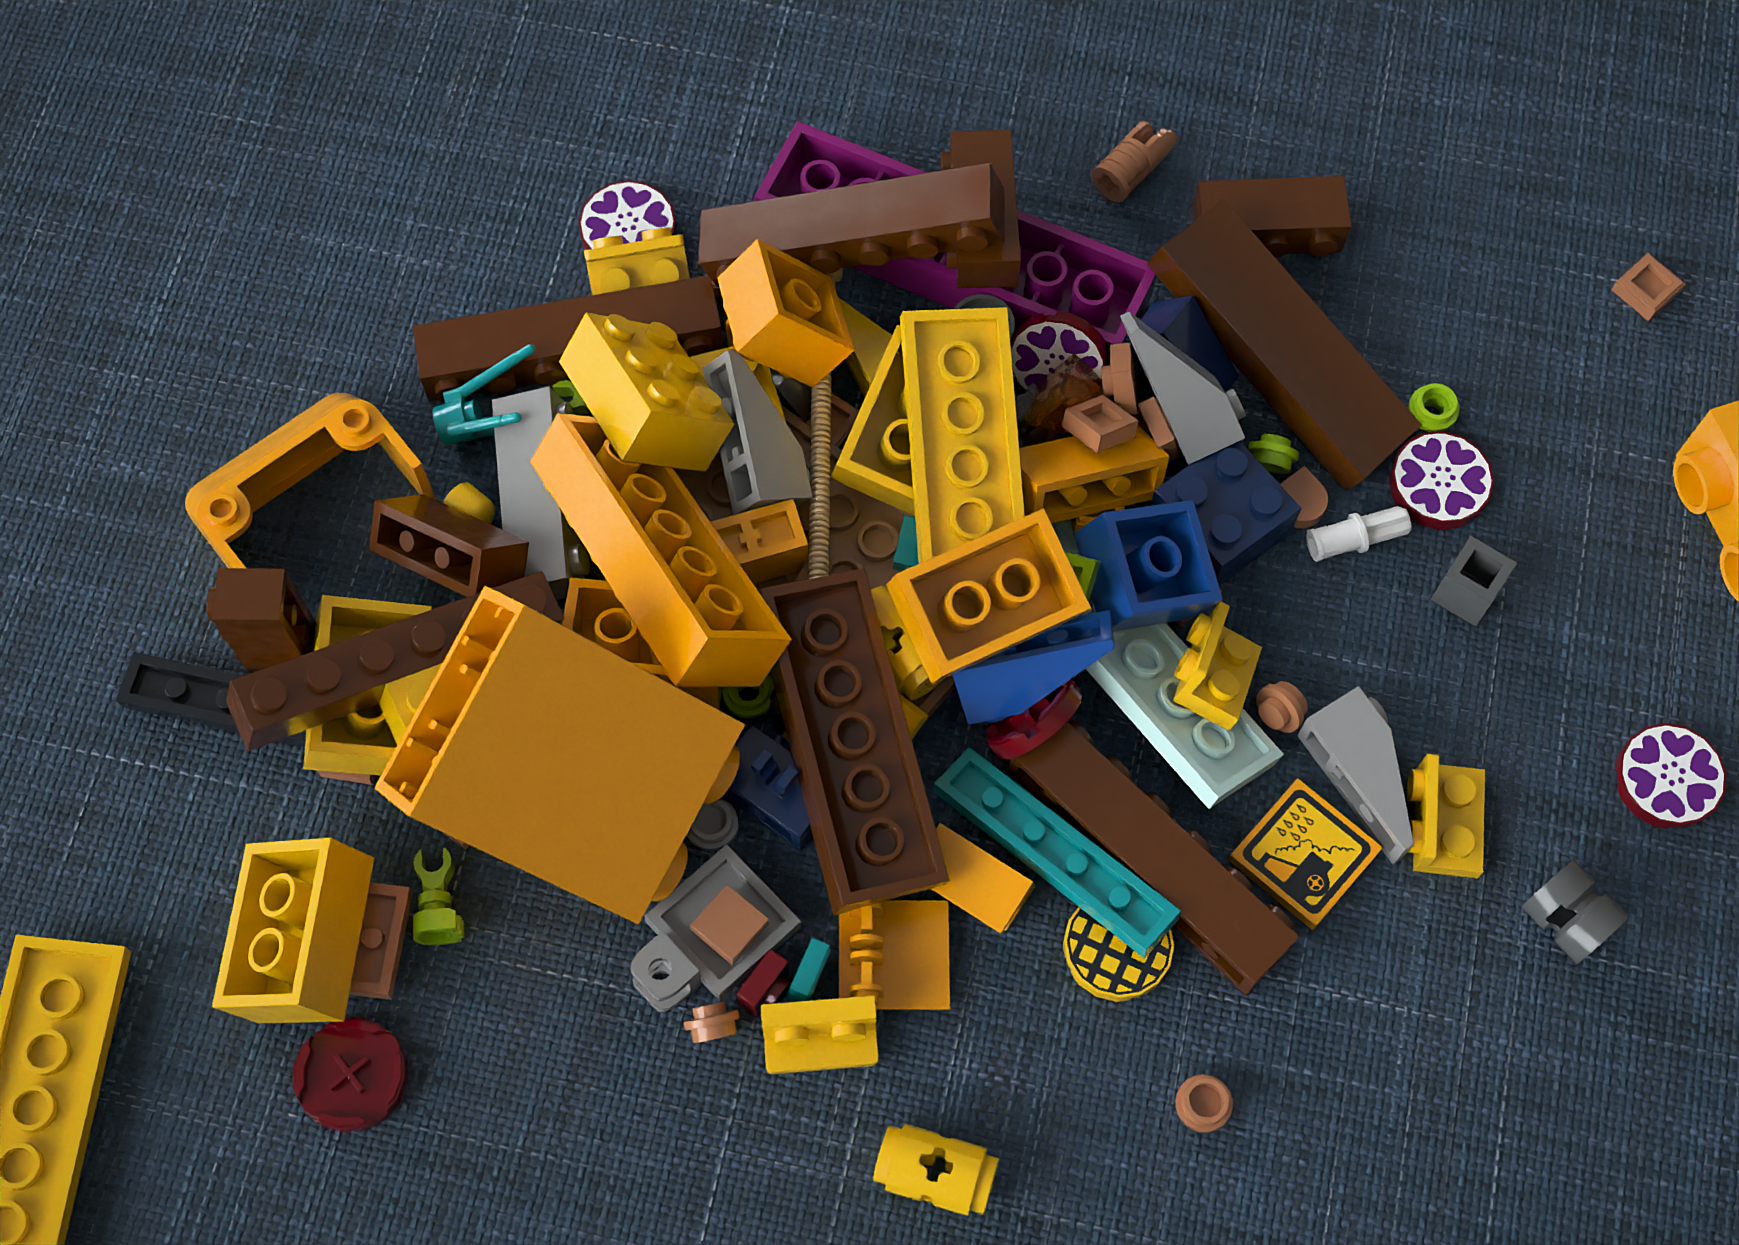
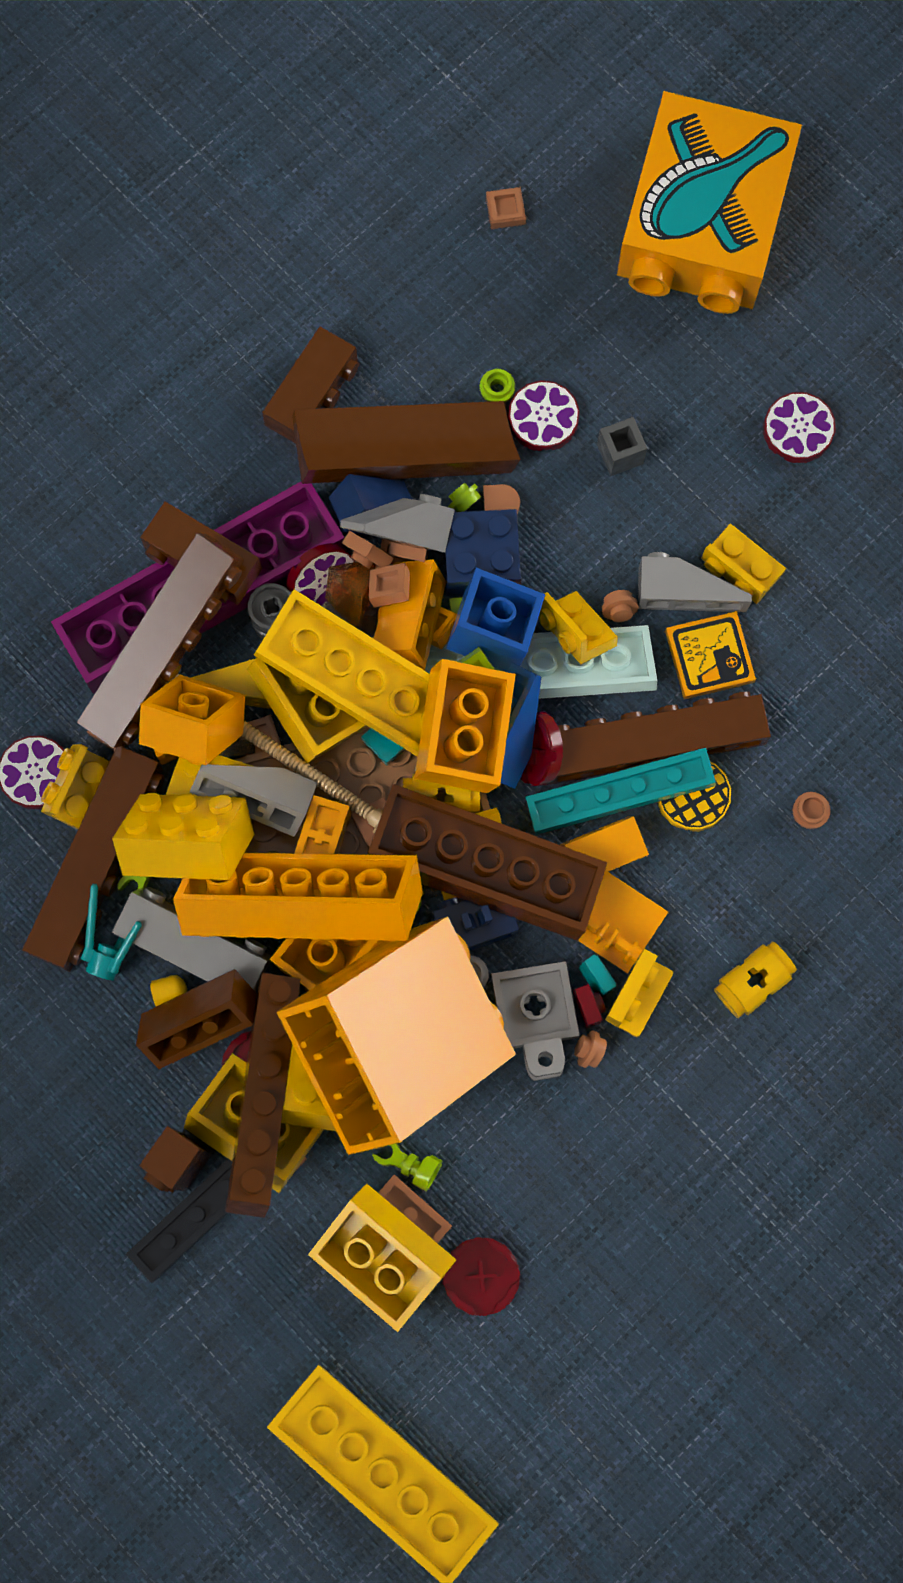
camera: 55 degrees left, 10 degrees up
light orange windscreen [185,393,436,568] -> none
nougat tile [690,884,769,966] -> none
nougat hinge [1091,121,1178,202] -> none
white axle [1306,506,1412,562] -> none
dark grey wheel [1521,859,1630,964] -> none

